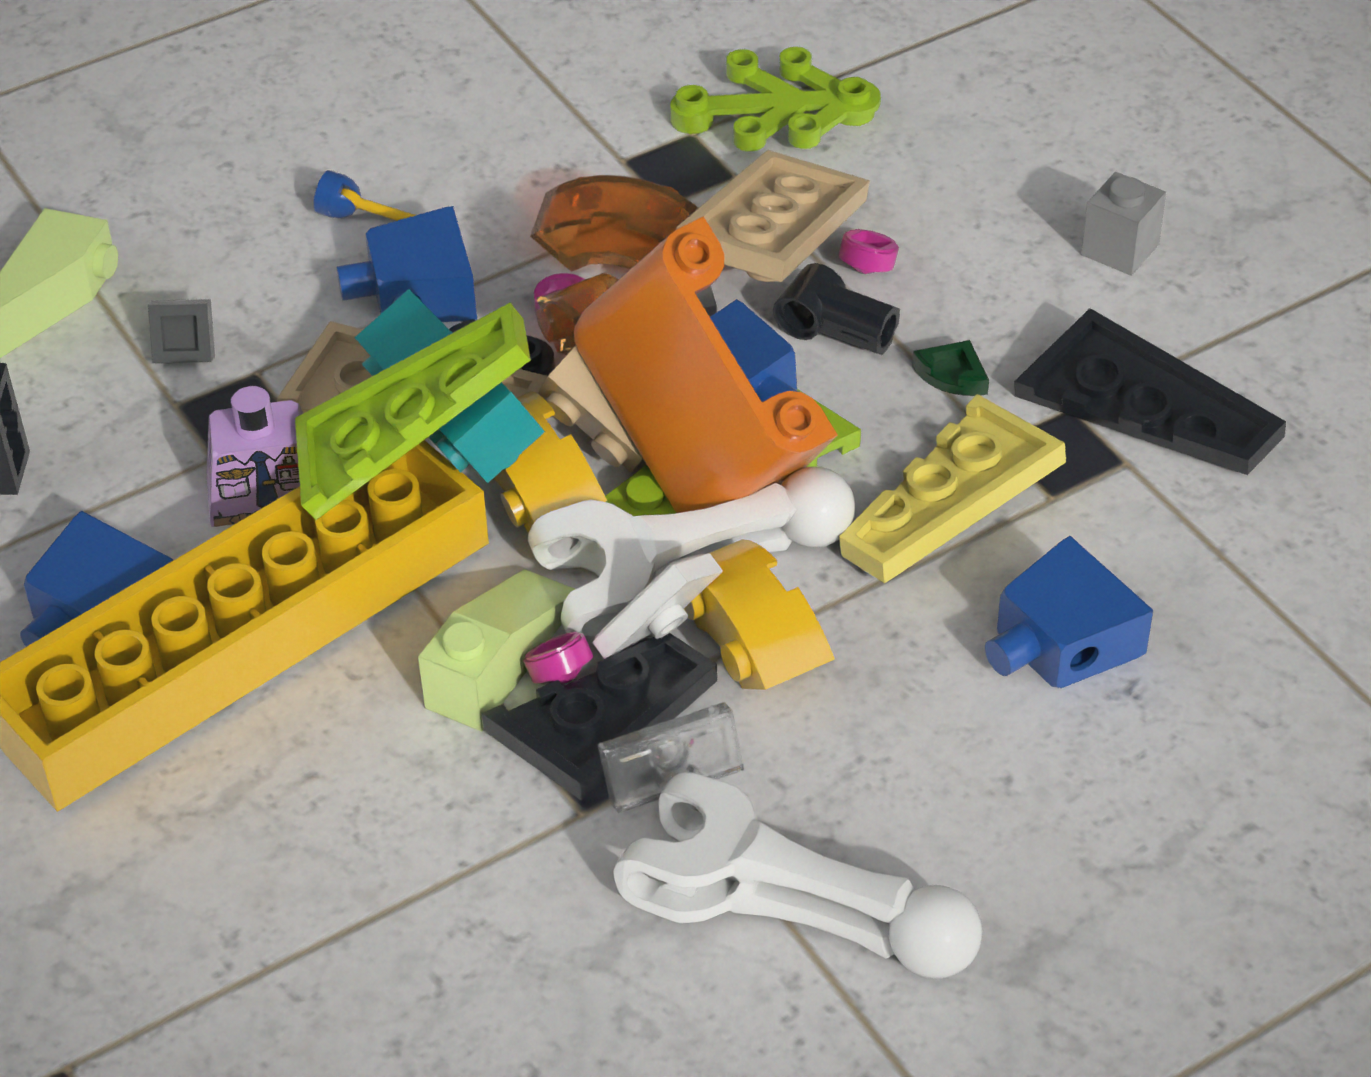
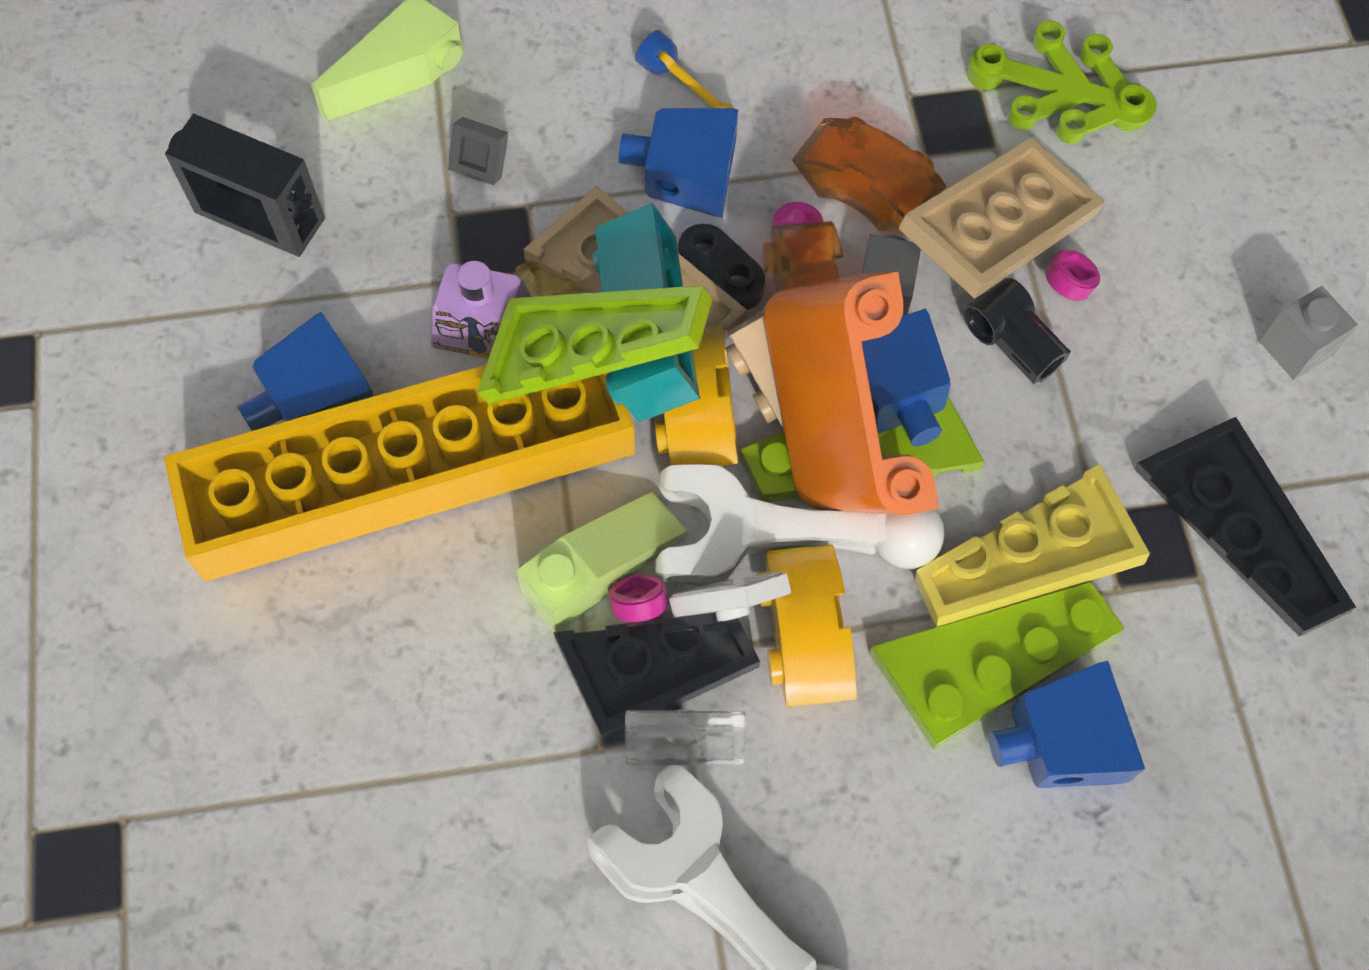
camera: 20 degrees right, 20 degrees up
dark green tile [912,340,989,396] -> none
none -> lime wing [869,582,1125,749]

